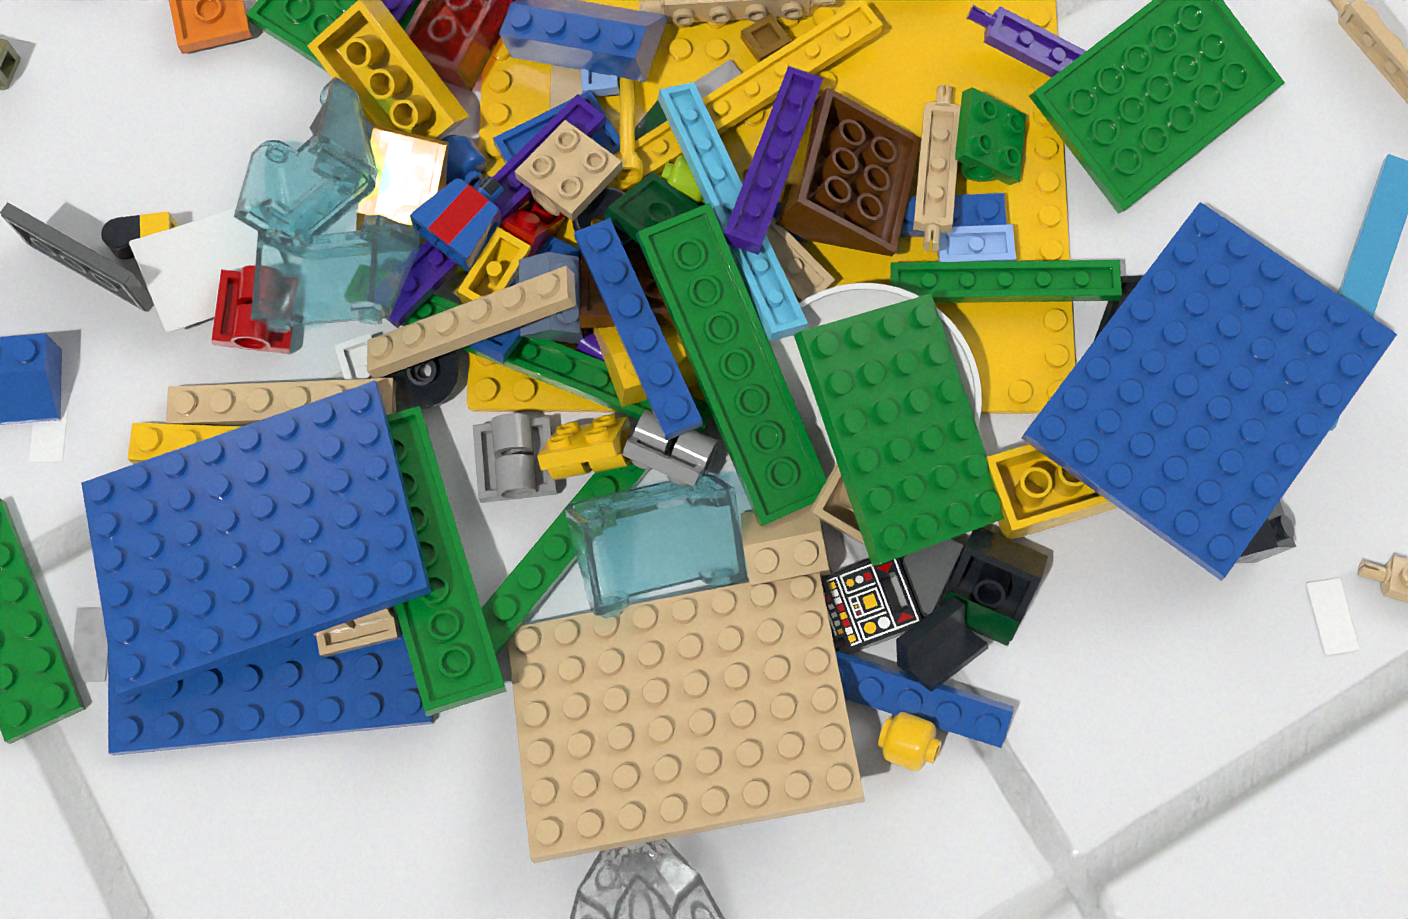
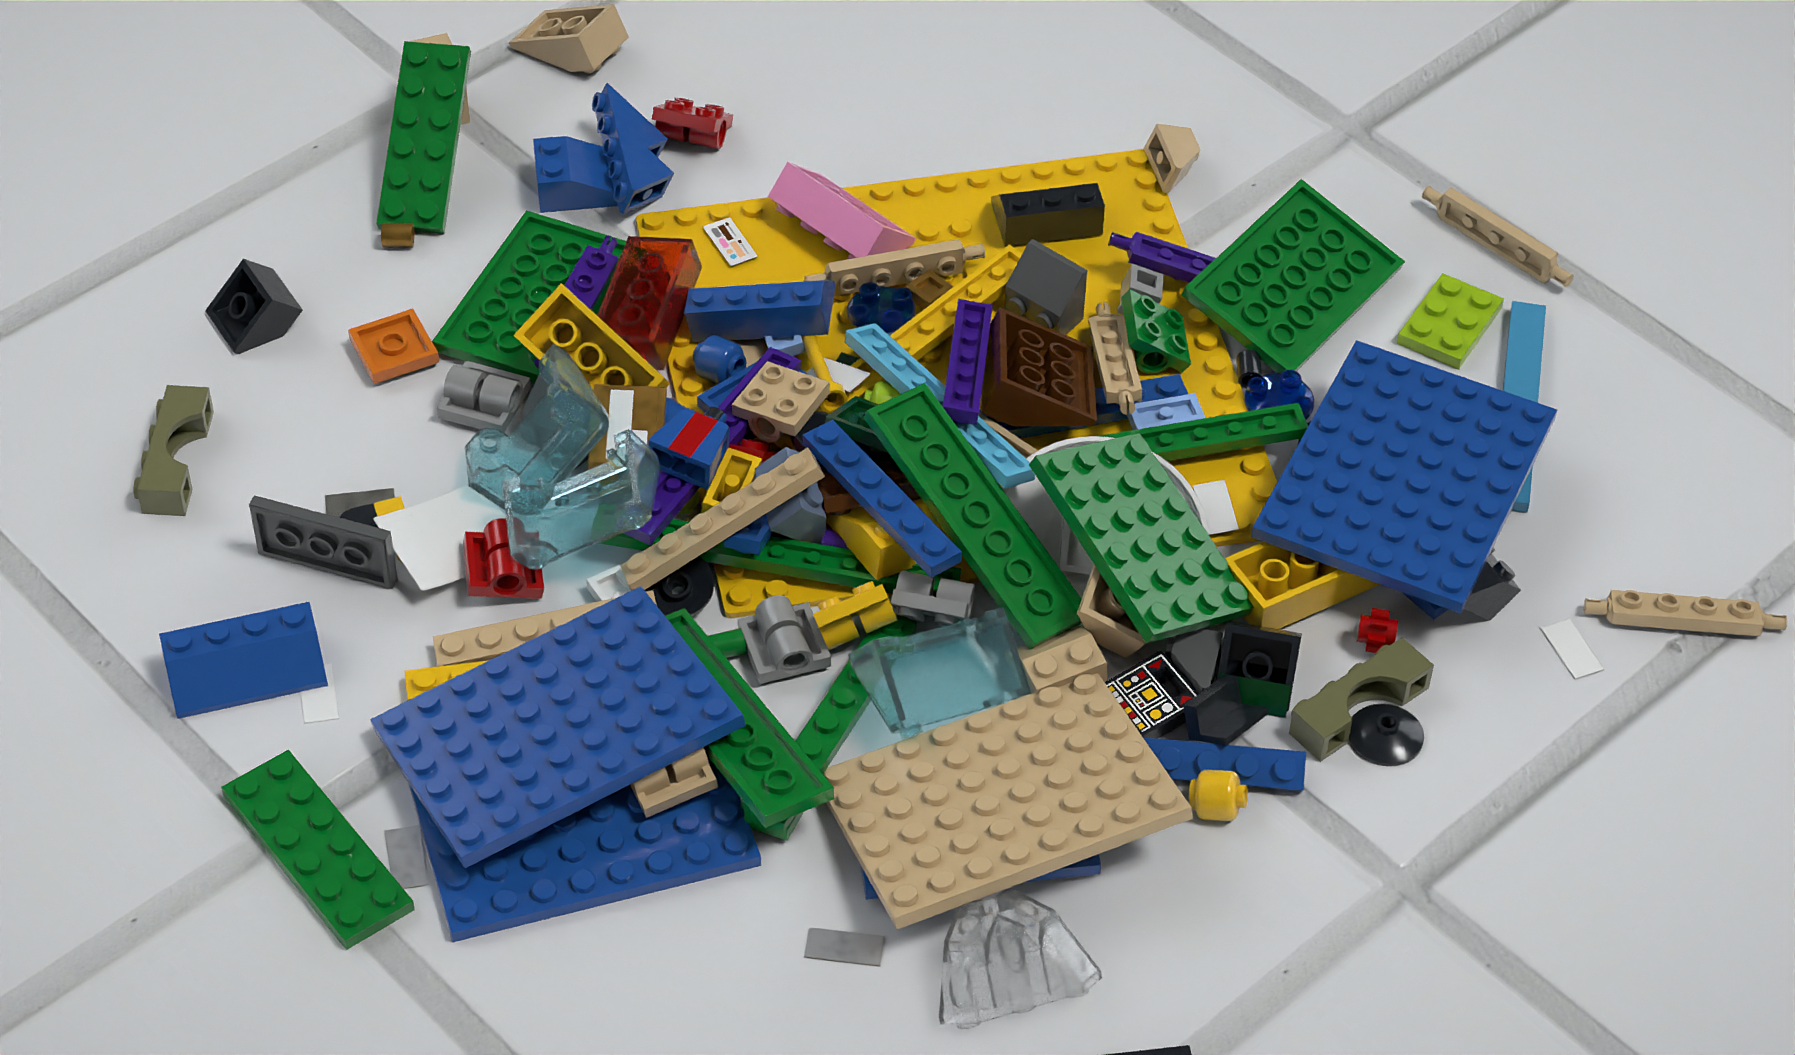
camera: 15 degrees left, 25 degrees down
none -> clear smoke sticker [325,488,394,518]
none -> light grey plate [437,361,531,435]
none -> blue head [693,335,747,384]
none -> green hinge [708,628,747,658]
none -> flat silver sticker [804,927,885,966]
none -> white sticker [806,358,871,392]
none -> clear blue dish [847,282,915,333]
none -> dark grey slope [1004,239,1087,335]
none -> light grey brick [1117,263,1163,315]
none -> white sticker [1193,480,1239,535]
none -> black hinge [1236,350,1262,389]
none -> clear blue dish [1244,370,1314,420]
none -> olive arch [1289,638,1434,762]
none -> black dish [1349,704,1424,766]
none -> red gear [1357,608,1398,653]
none -> lime plate [1397,273,1504,370]

